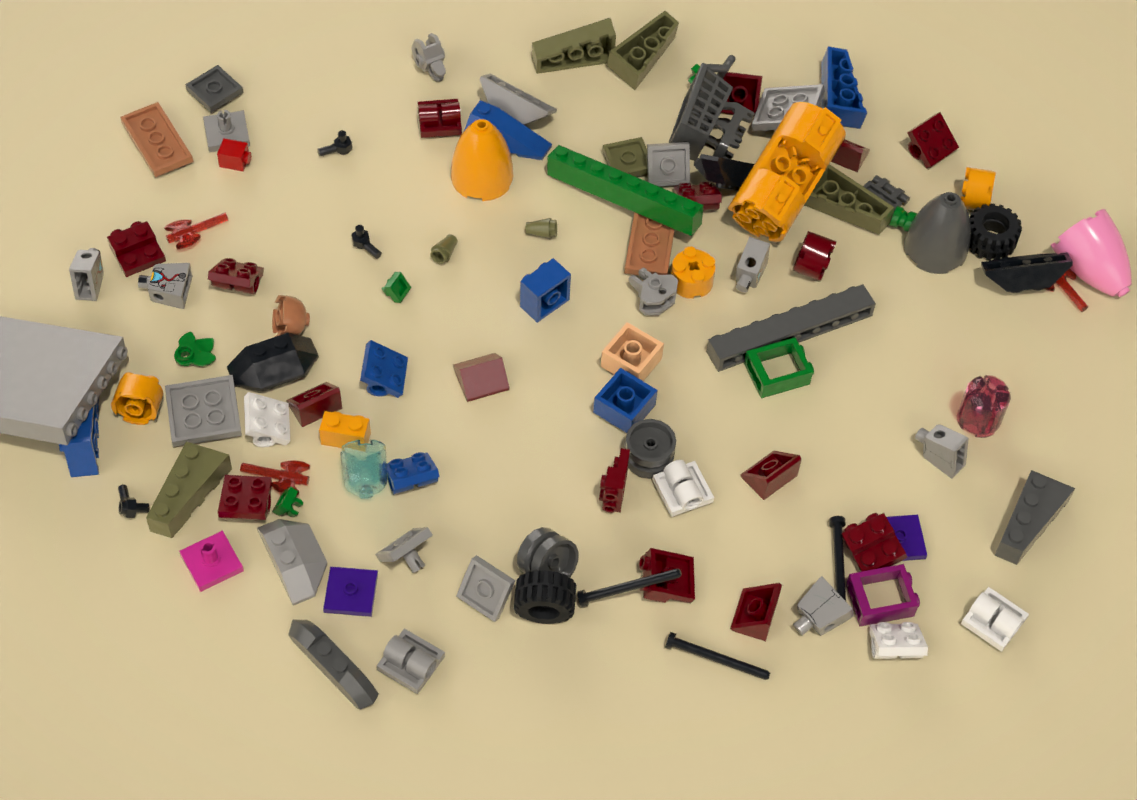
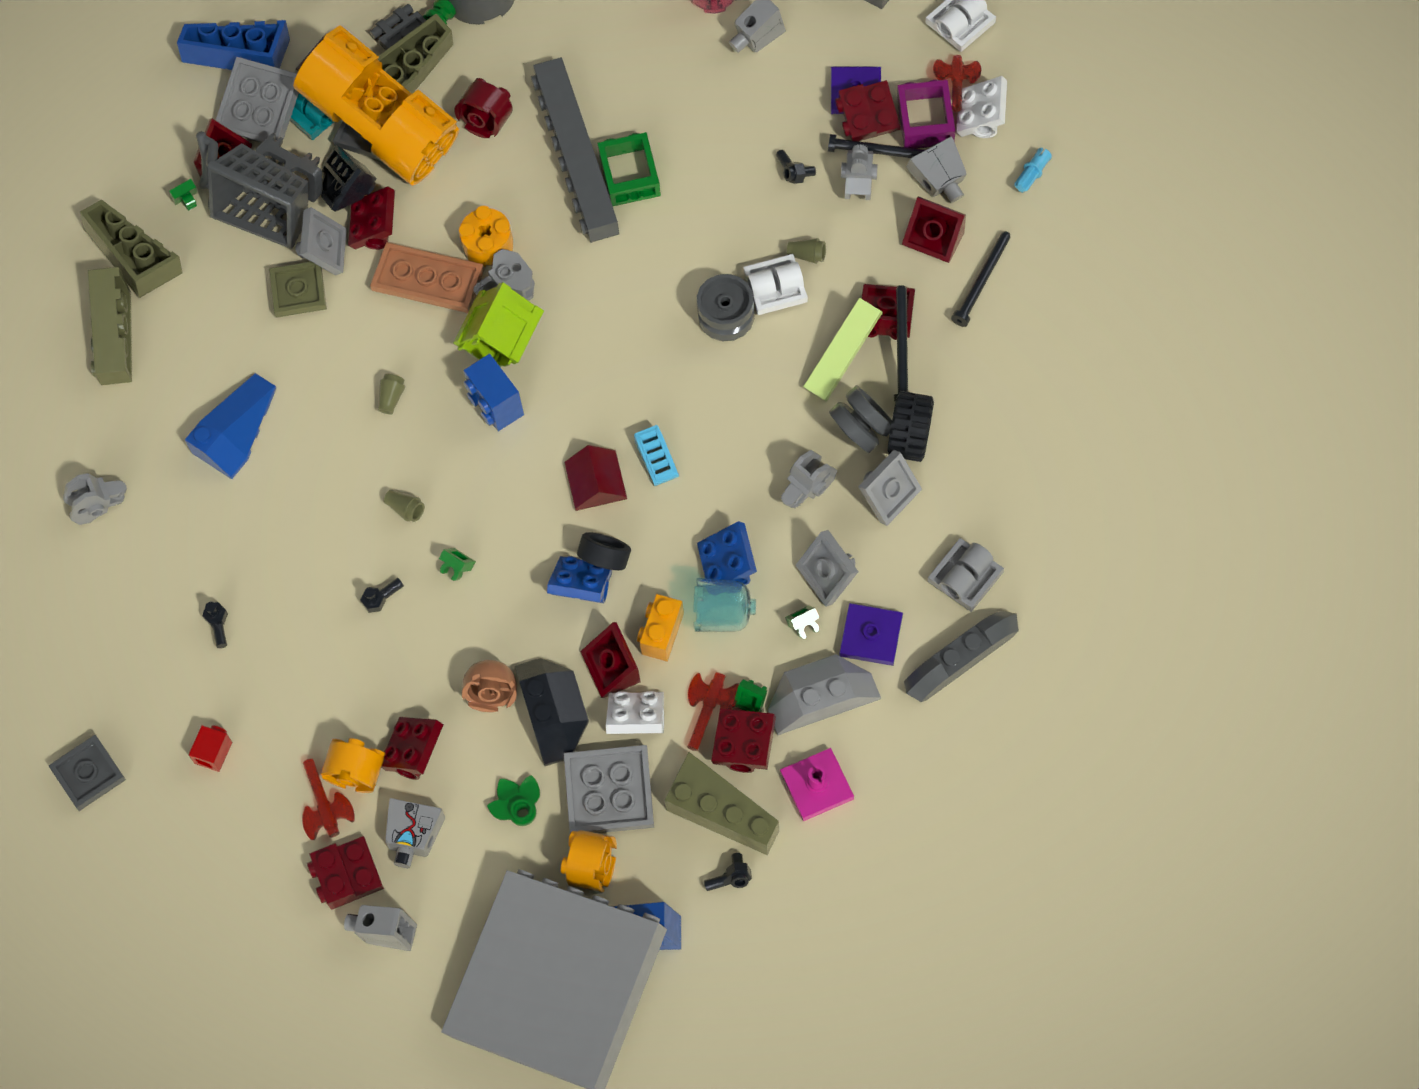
camera: 75 degrees left, 10 degrees up
nougat plate [120,102,194,177] -> none
light grey tile [203,110,250,153] -> none
dark red plate [418,99,462,138] -> none
light orange cylinder [451,119,513,201] -> none
light grey wedge [480,74,557,125] -> none
green brick [547,145,703,236] -> none
blue brick [593,368,658,433] -> none
dark red plate [599,448,630,513] -> none
light nougat brick [601,322,664,381] -> none
light grey torso [736,237,770,292] -> none
dark red slope [740,451,802,500] -> none
none -> light orange brick [321,738,385,793]
none -> lime container [453,282,544,367]
none -> black tyre [577,532,631,571]
none -> medium azure slope [634,425,679,486]
none -> black piece [776,150,816,184]
none -> light grey hinge [781,450,837,508]
none -> tile [785,605,820,639]
none -> olive cone [787,238,826,264]
none -> yellowish green tile [803,298,883,402]
none -> light grey hinge [841,144,878,200]
none -> clear red piece [933,55,982,112]
none -> medium azure axle [1015,148,1052,193]

